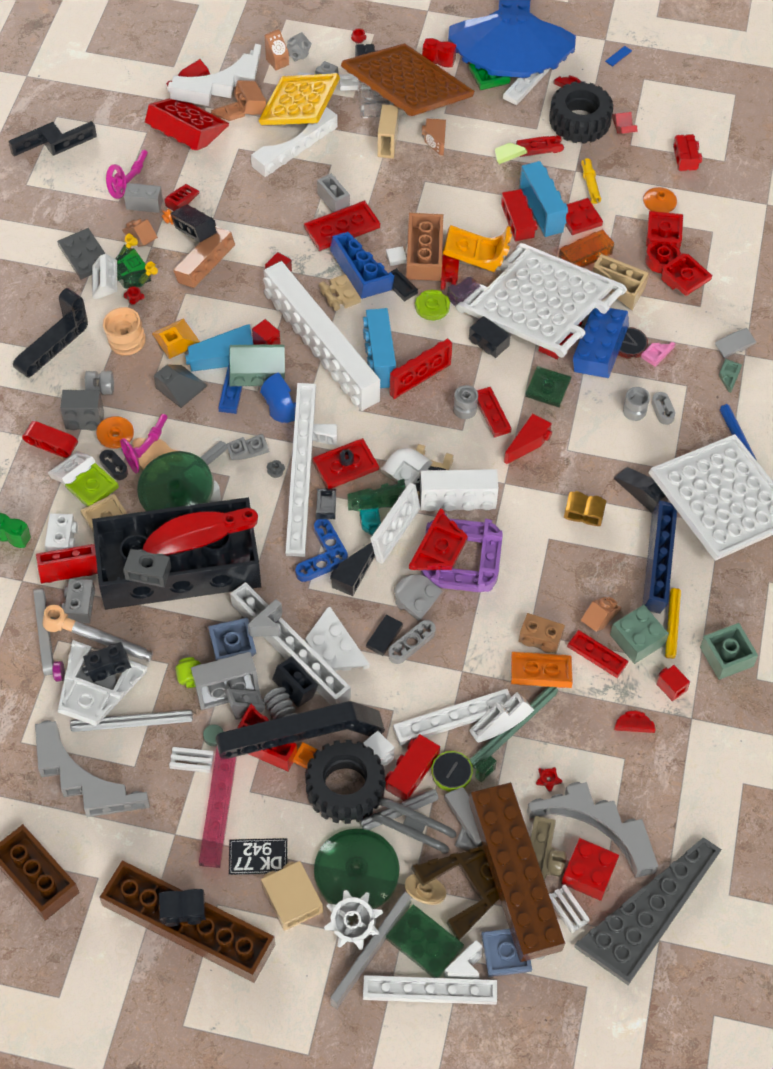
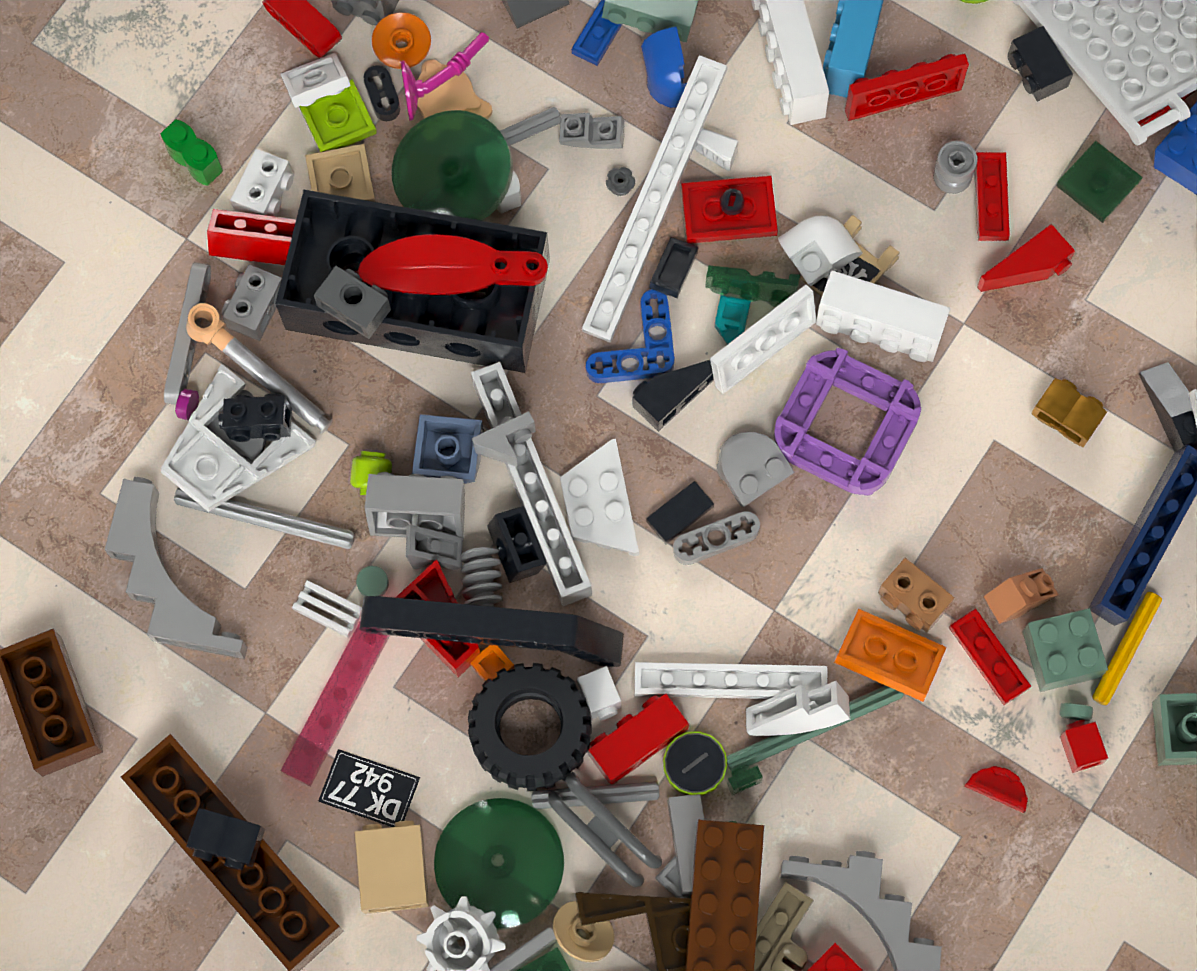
camera: 25 degrees right, 15 degrees up
red wing [409,508,468,570] -> none
red plate [536,767,563,792] -> none
none -> sand green tile [1060,703,1093,721]

